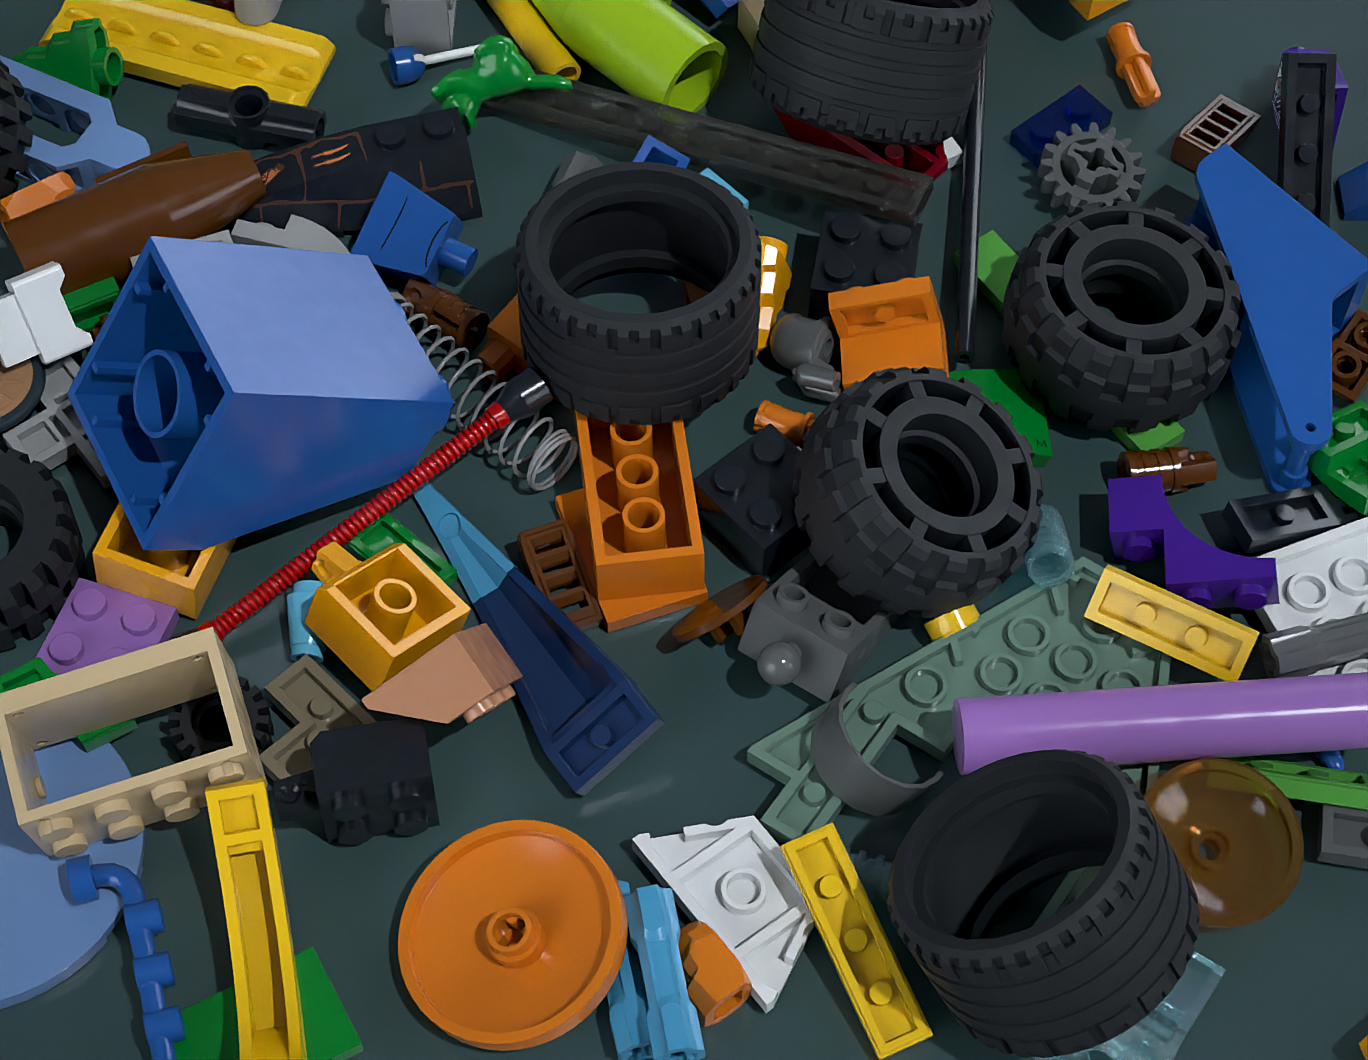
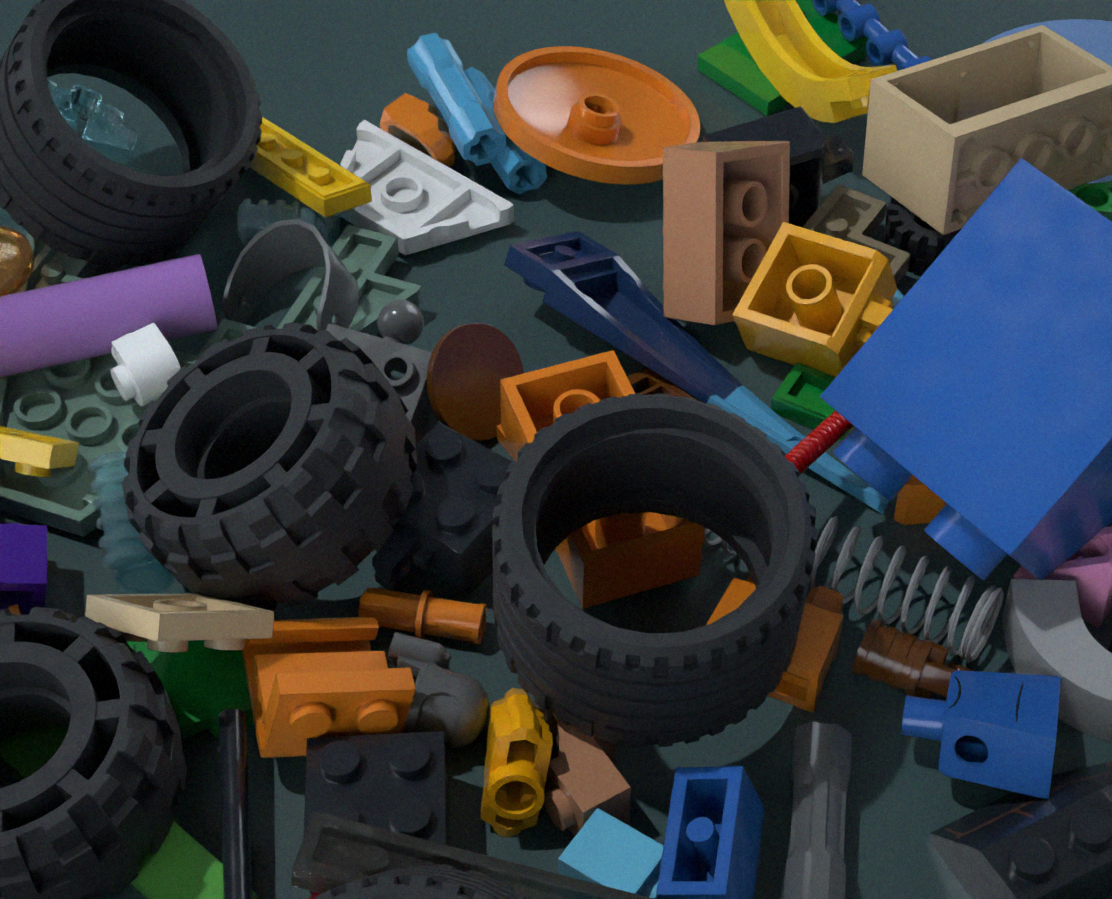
camera: 170 degrees right, 10 degrees down
none -> tan plate [85,593,274,652]
none -> white plate [110,323,181,407]

